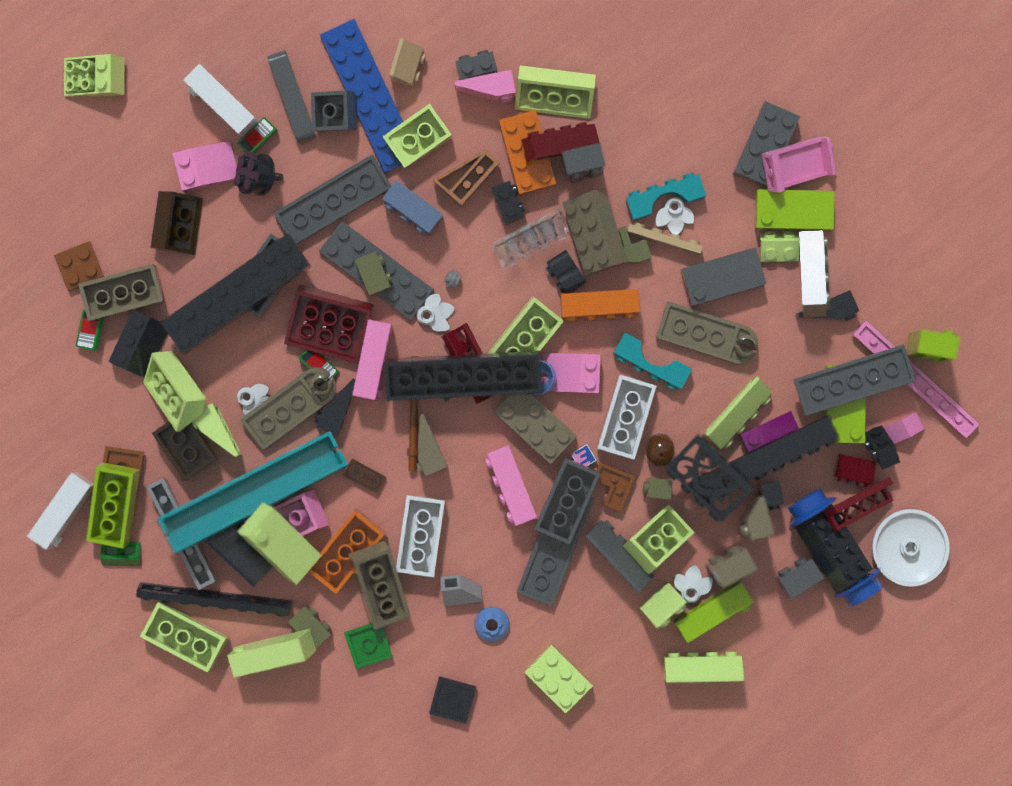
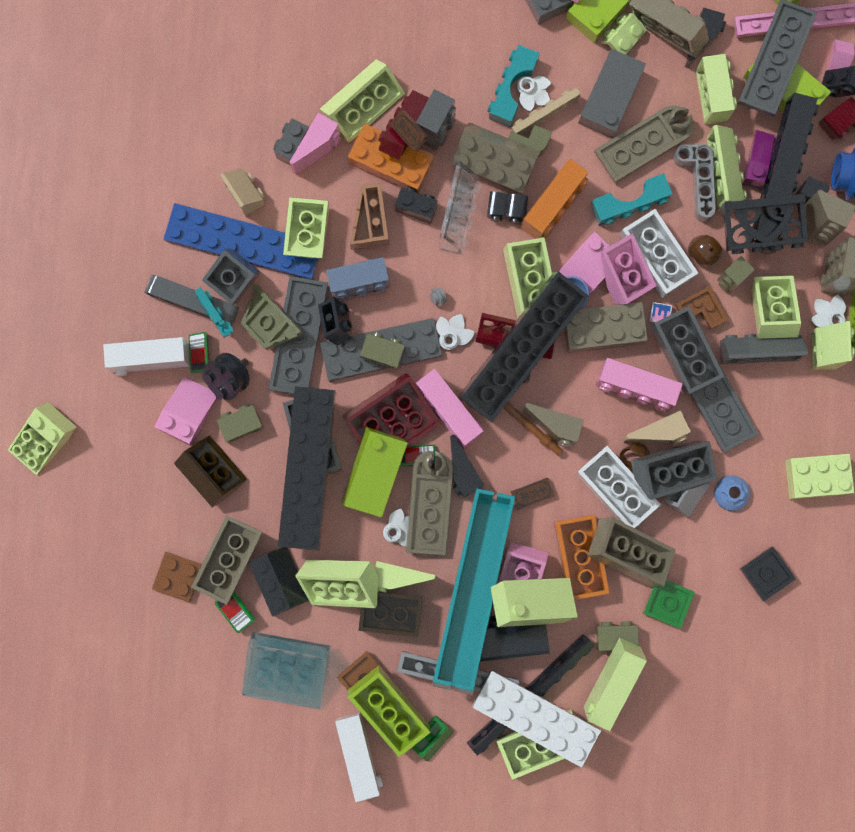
camera: 45 degrees left, 5 degrees down
none -> teal hinge [195,287,234,338]
none -> olive brick [217,404,264,443]
none -> olive wing [241,284,304,350]
none -> clear light blue slope [242,632,331,709]
none -> black brick [318,297,353,346]
none -> lime brick [341,427,407,517]
none -> reddish brown tile [390,110,429,152]
none -> white brick [472,670,601,767]
none -> bright pink slope [600,233,657,305]
none -> reddish brown piece [619,443,650,470]
none -> tan slope [622,411,691,445]
none -> dark grey slope [631,441,717,500]
none -> light grey beam [673,144,715,222]
none -> yellowish green brick [696,54,737,125]

